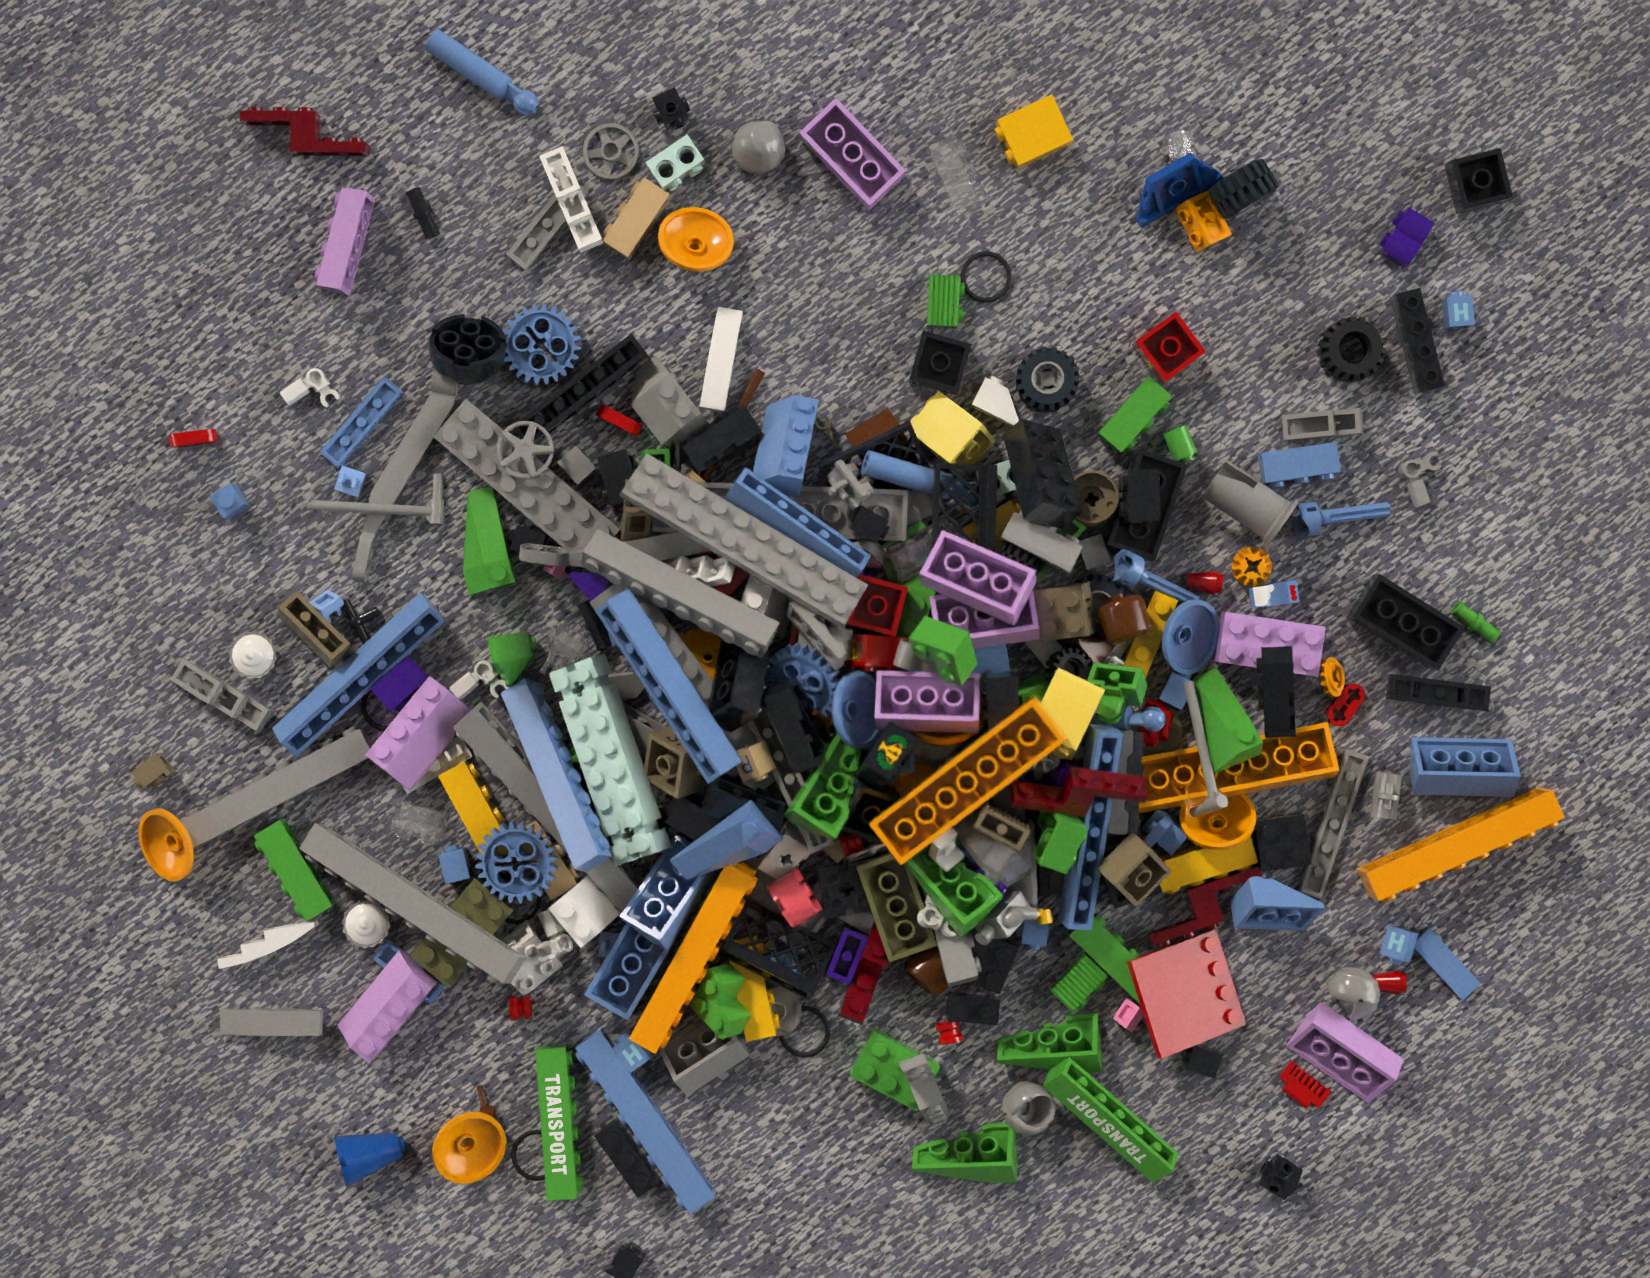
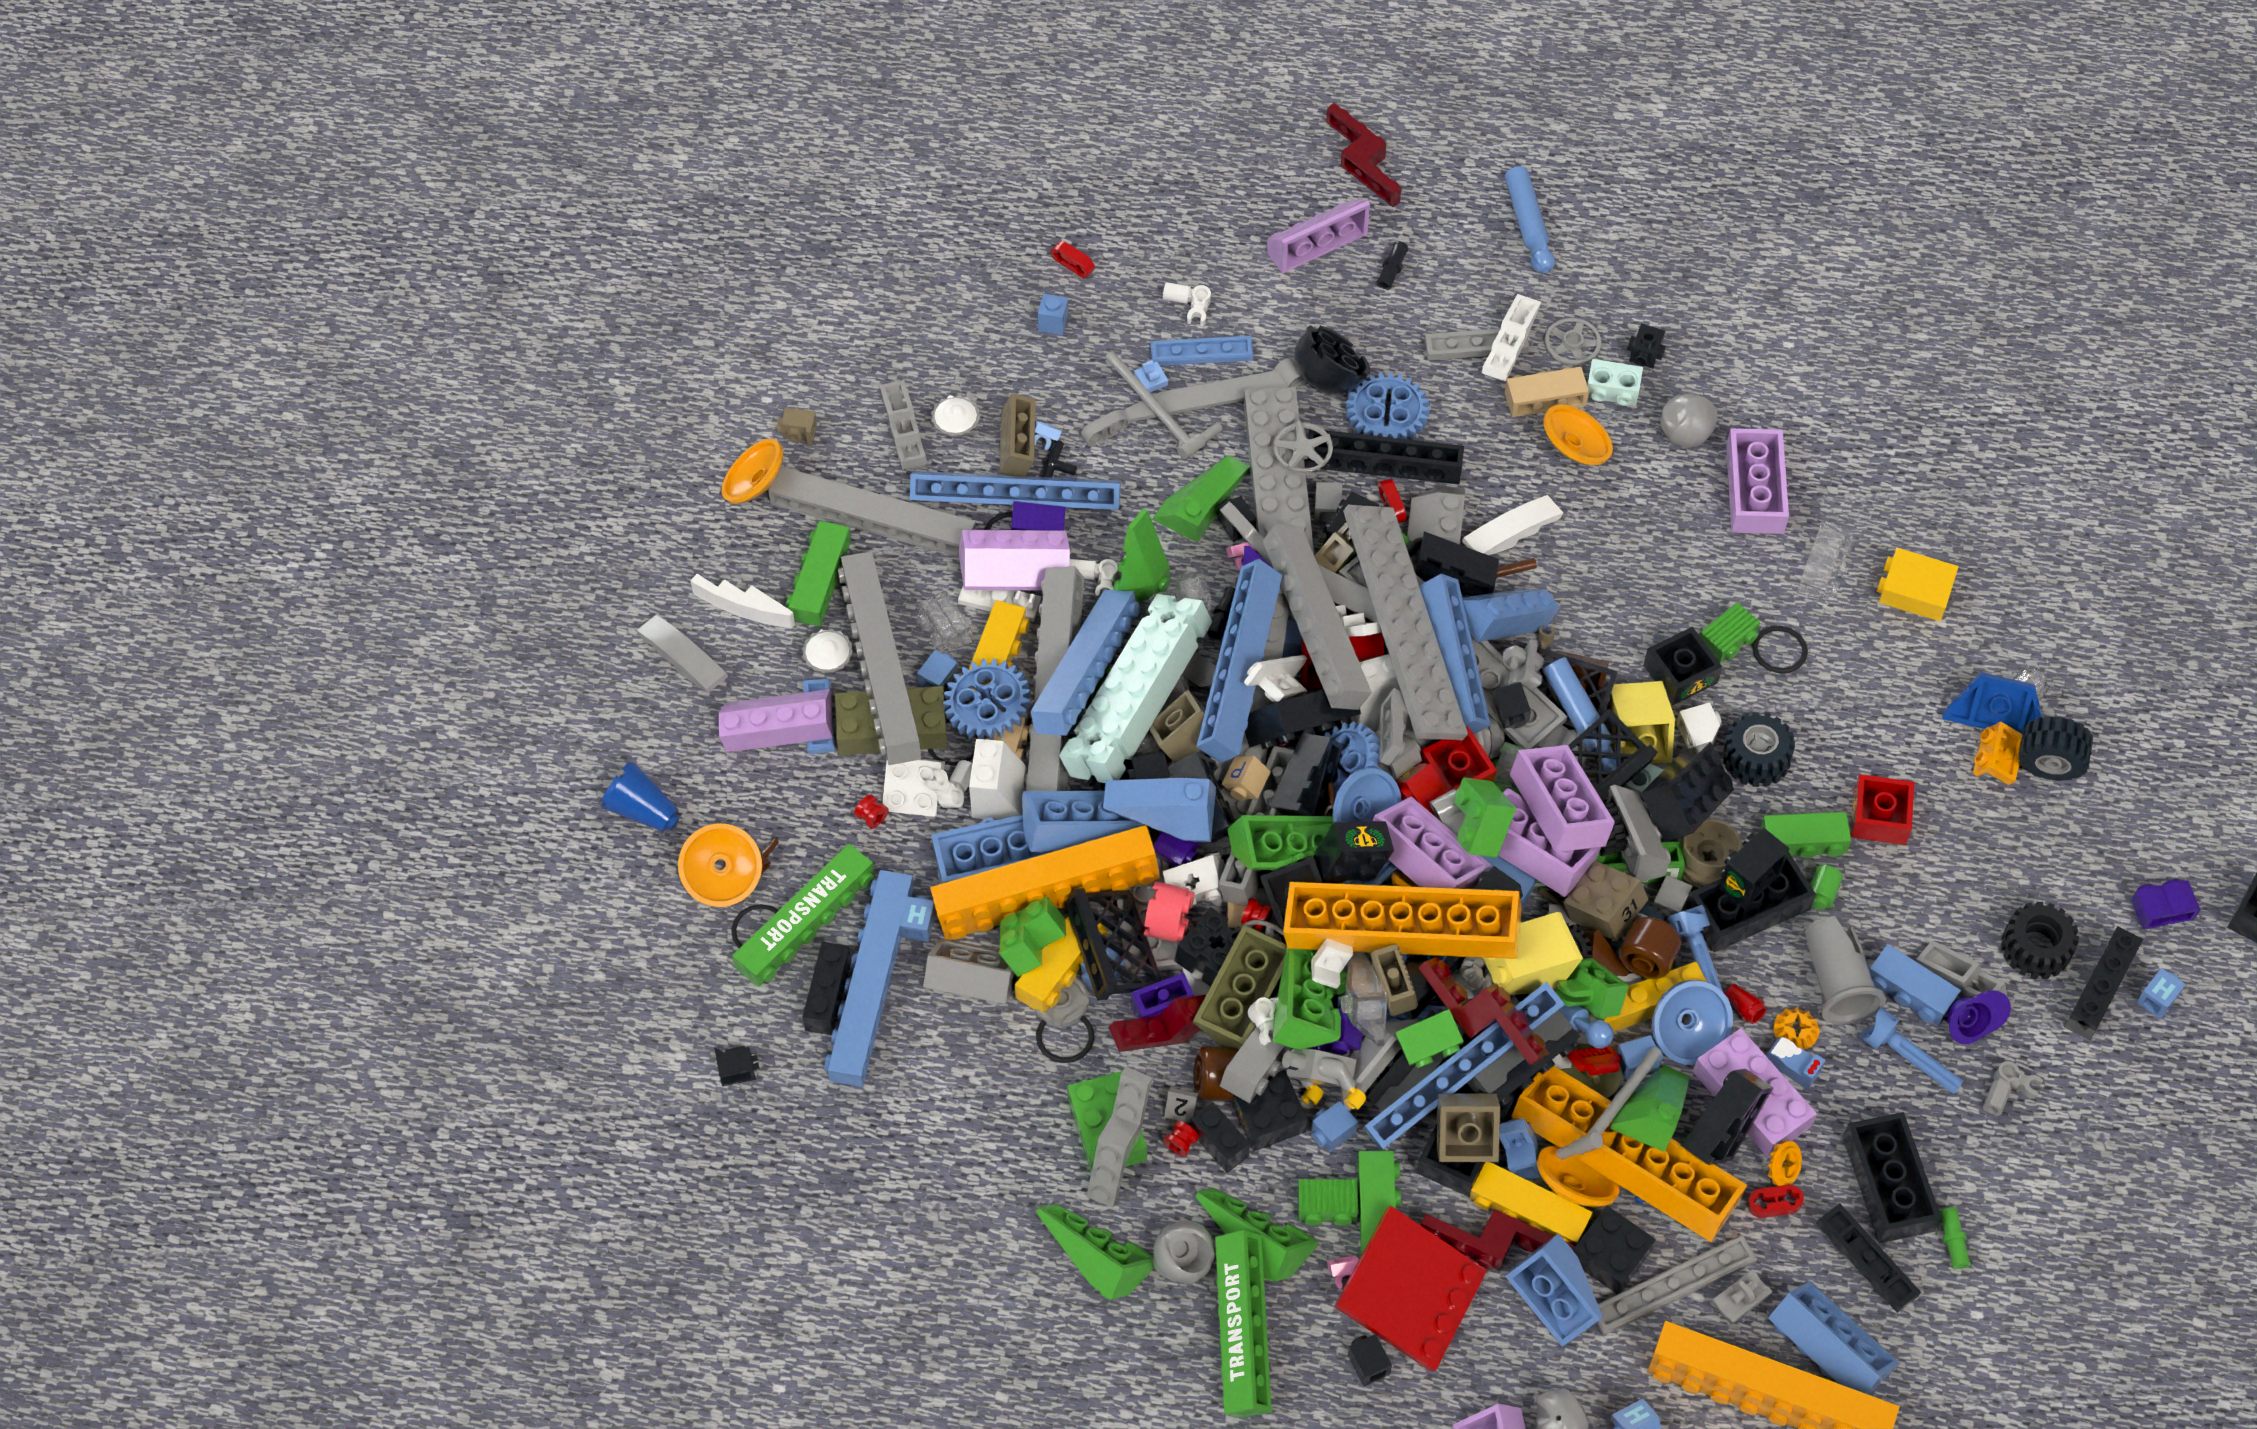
camera: 45 degrees right, 30 degrees down
none -> light grey tile [1164,1088,1198,1123]
none -> white bracket [1244,655,1308,702]
none -> dark purple piece [1945,990,2011,1044]

